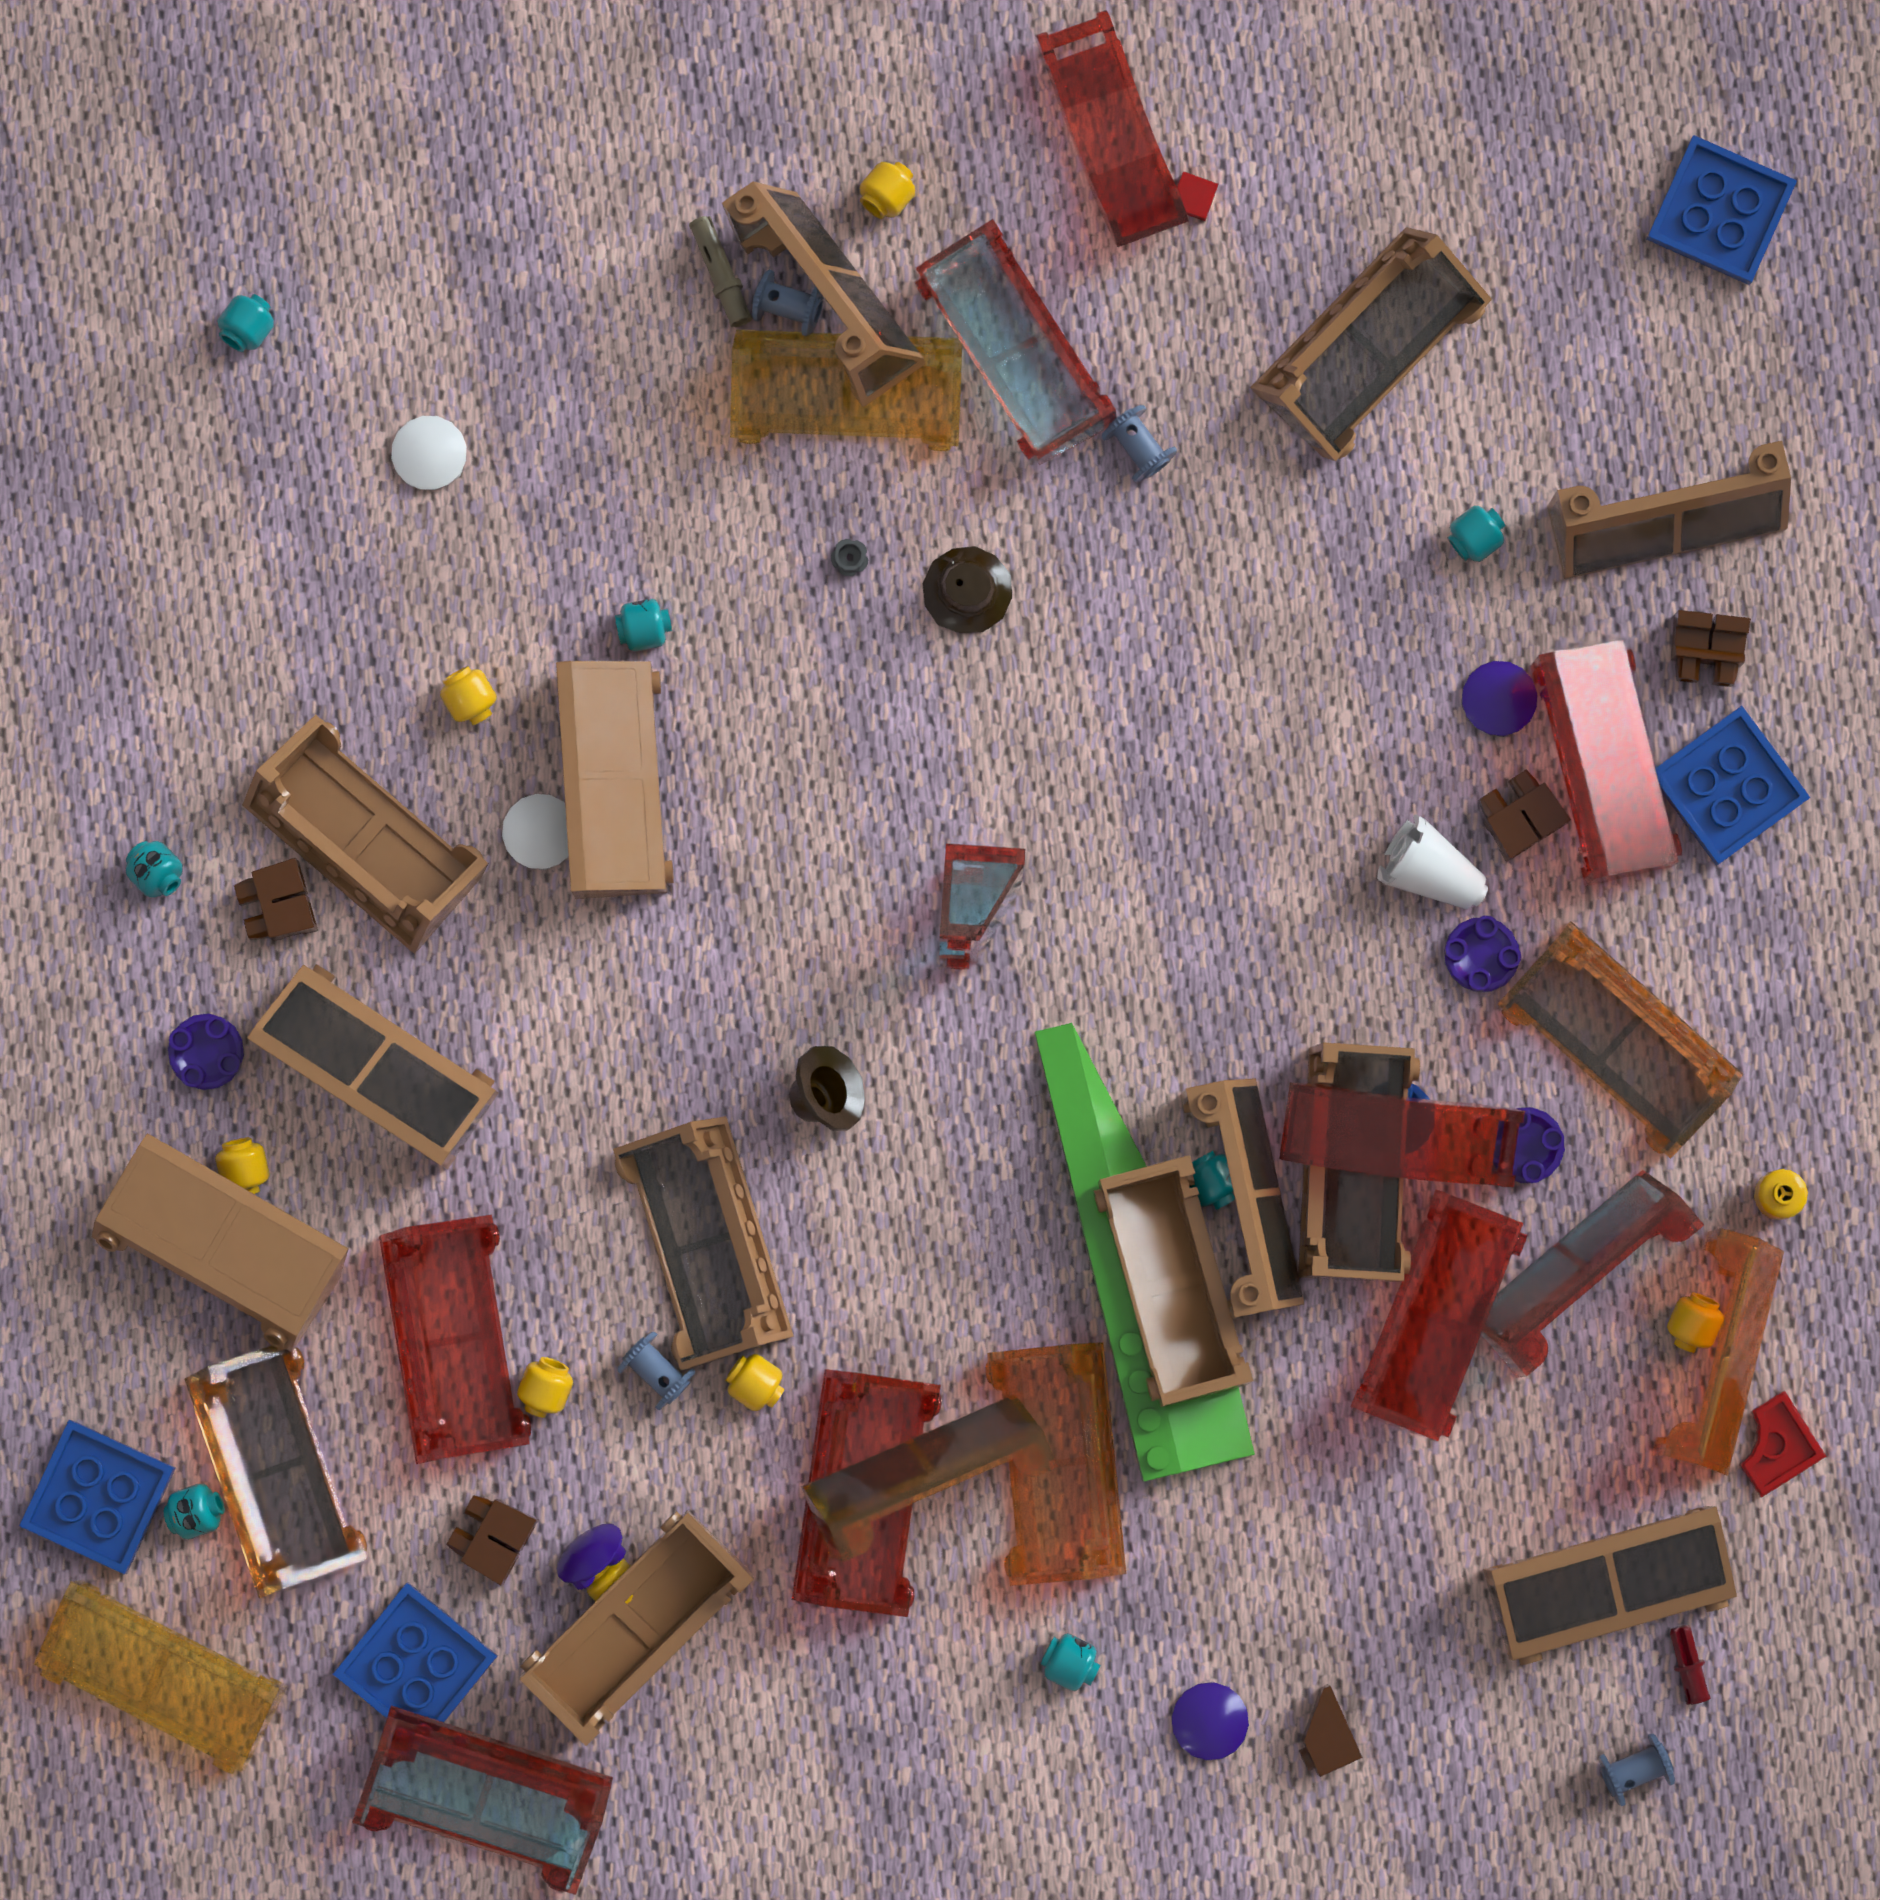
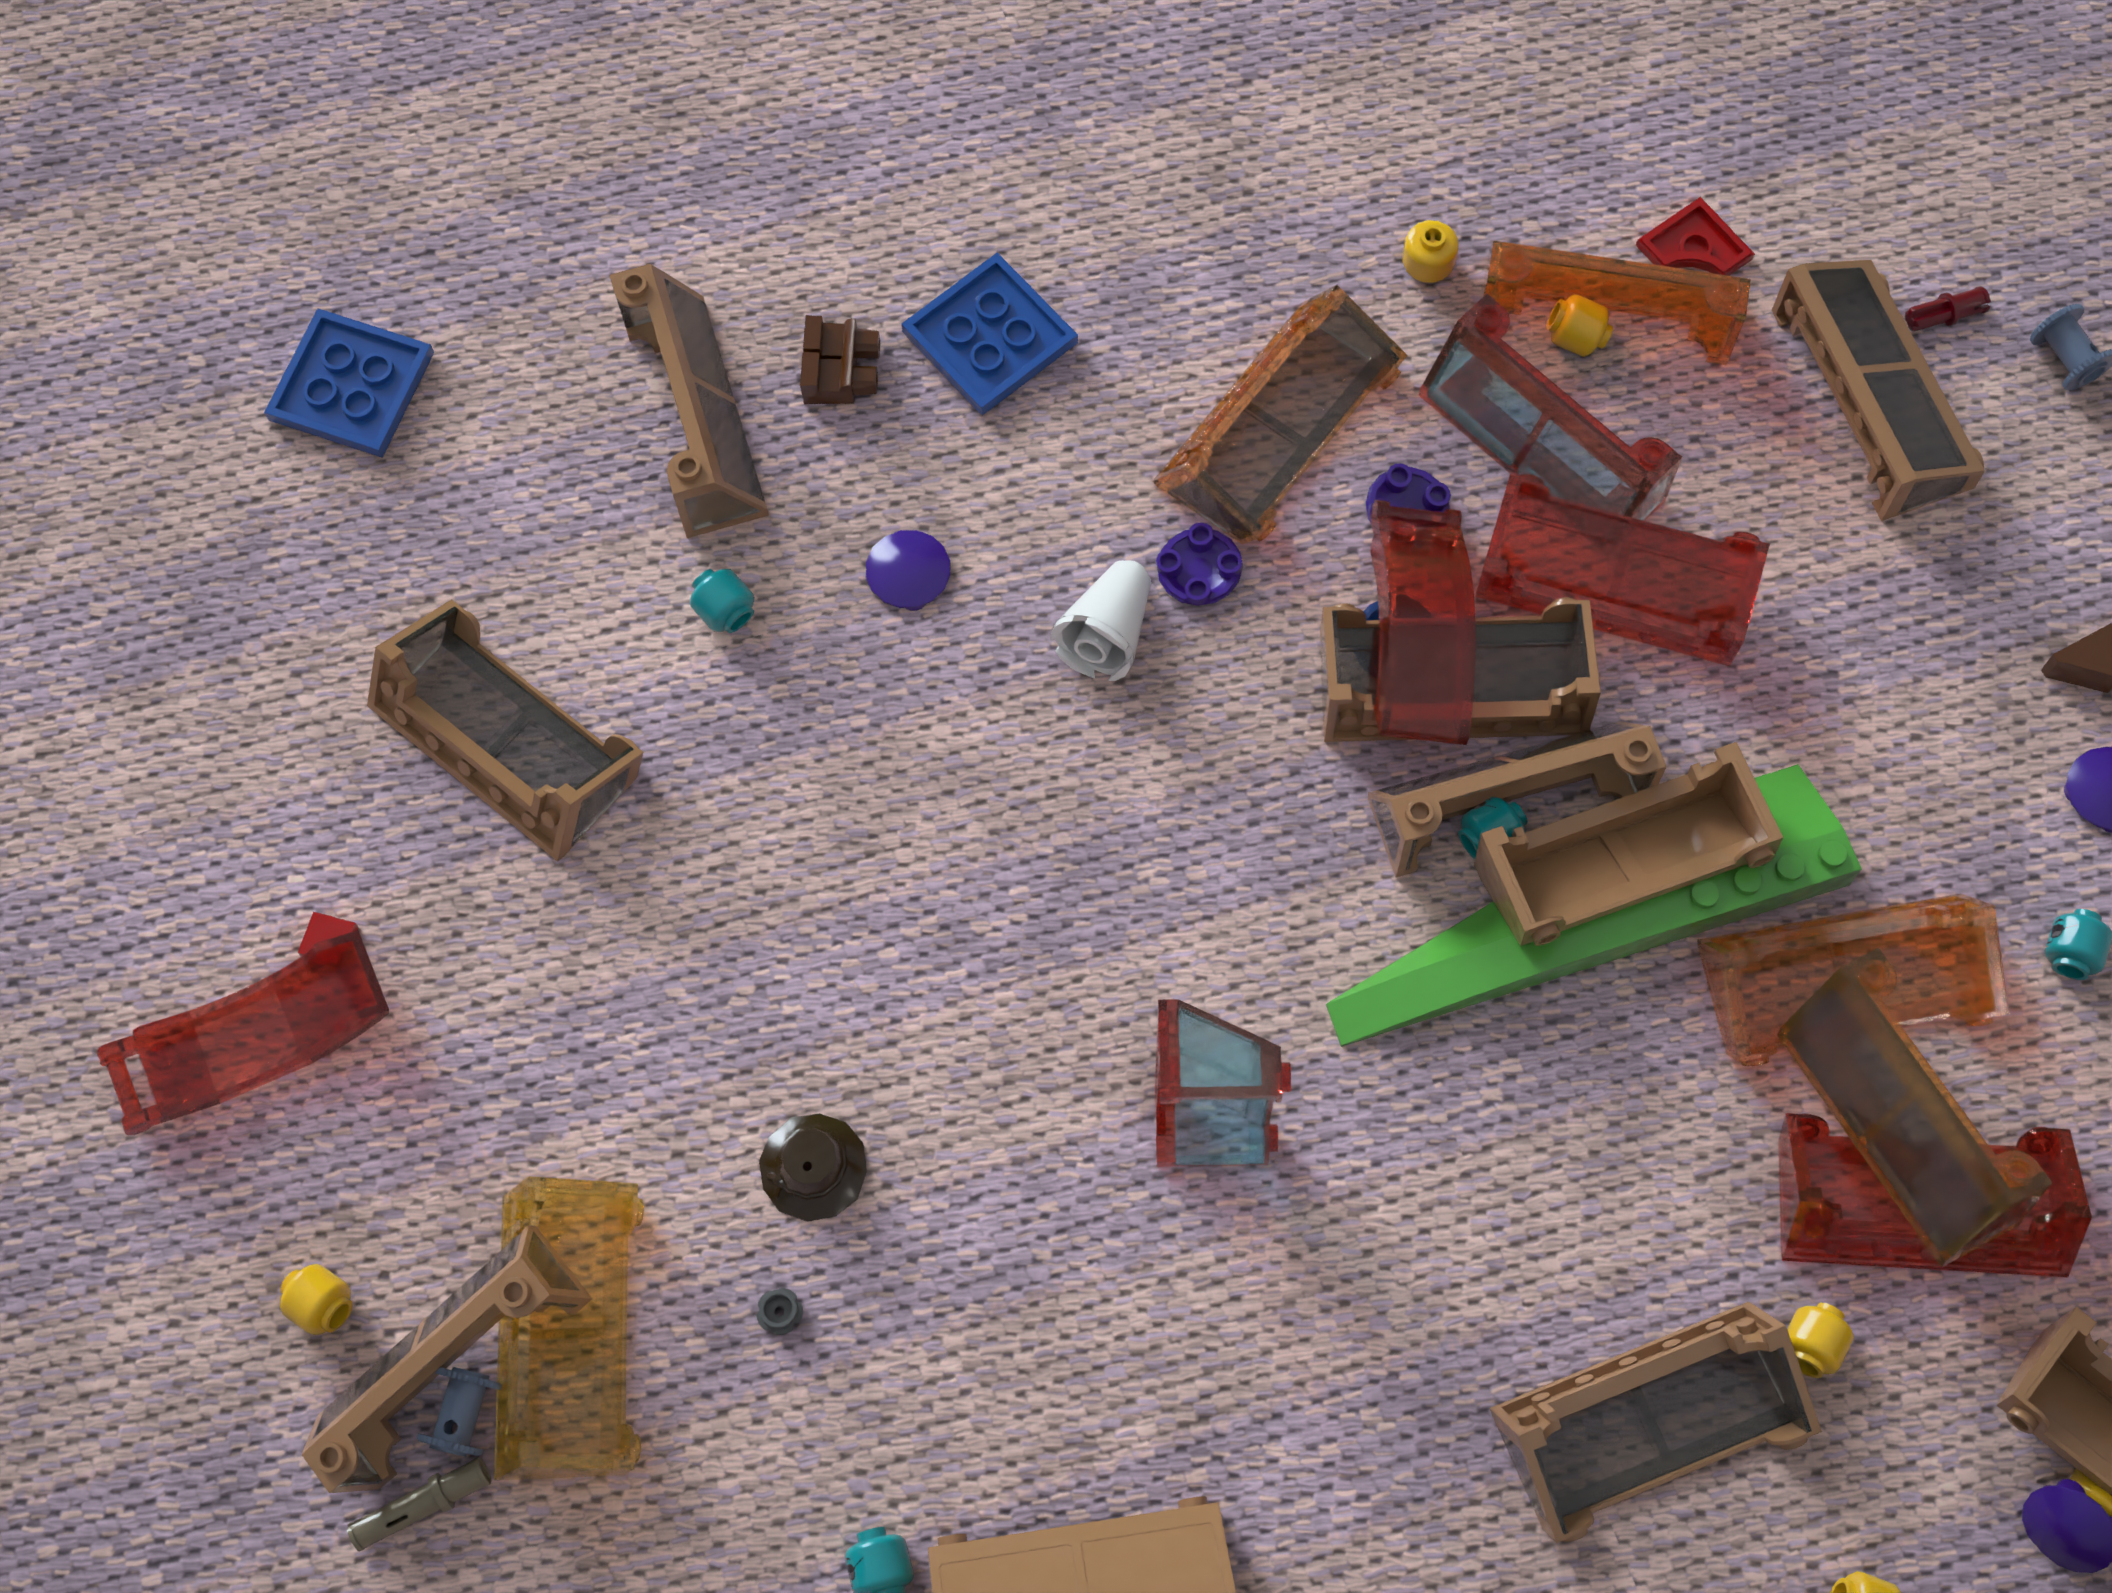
camera: 90 degrees left, 15 degrees down
sand blue hose [617,1332,695,1410] -> none
dark brown hat [789,1046,865,1131] -> none
clear light blue windscreen [914,219,1117,465] -> none
sand blue hose [1102,405,1177,482] -> none
reddish brown hips [1478,769,1571,862] -> none
clear red windscreen [1530,640,1682,887] -> none

